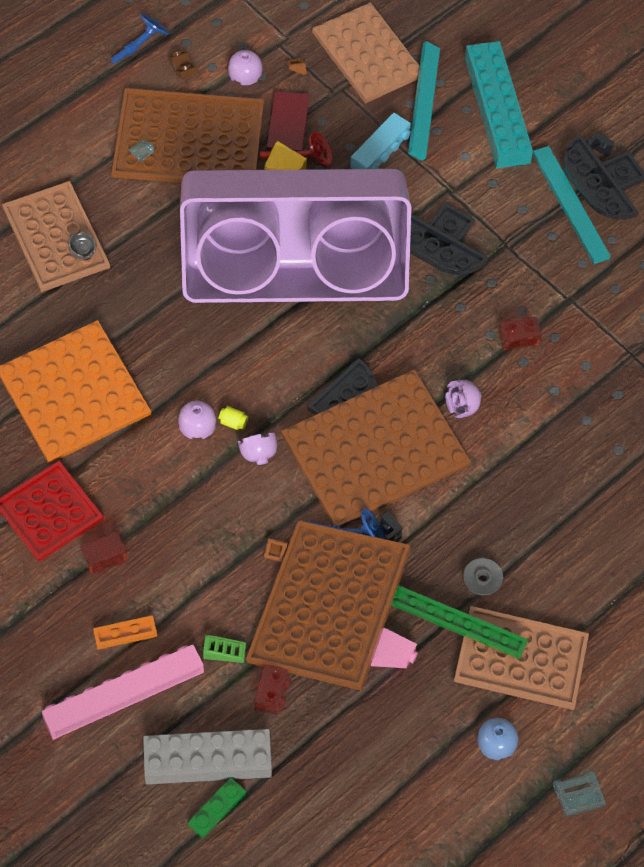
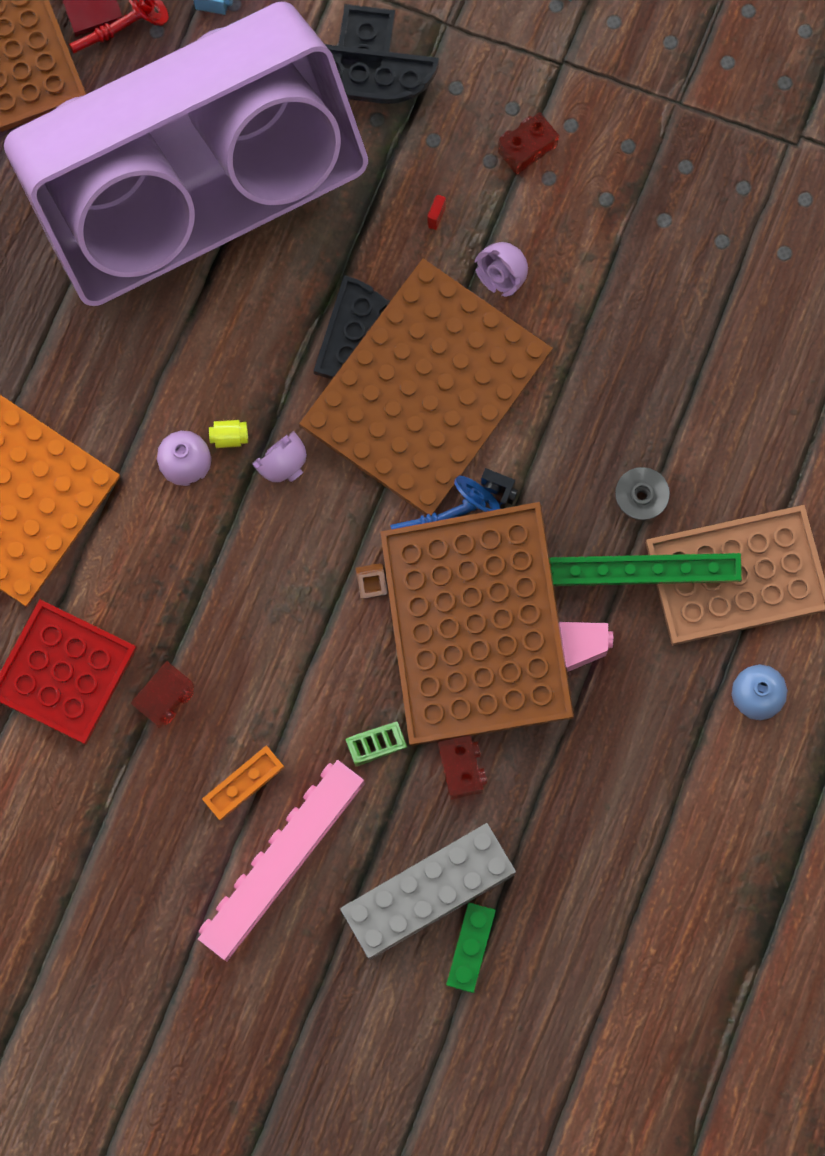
camera: 20 degrees left, 15 degrees up
yellow slope [265,141,307,170] -> none
none -> red tile [427,194,446,230]

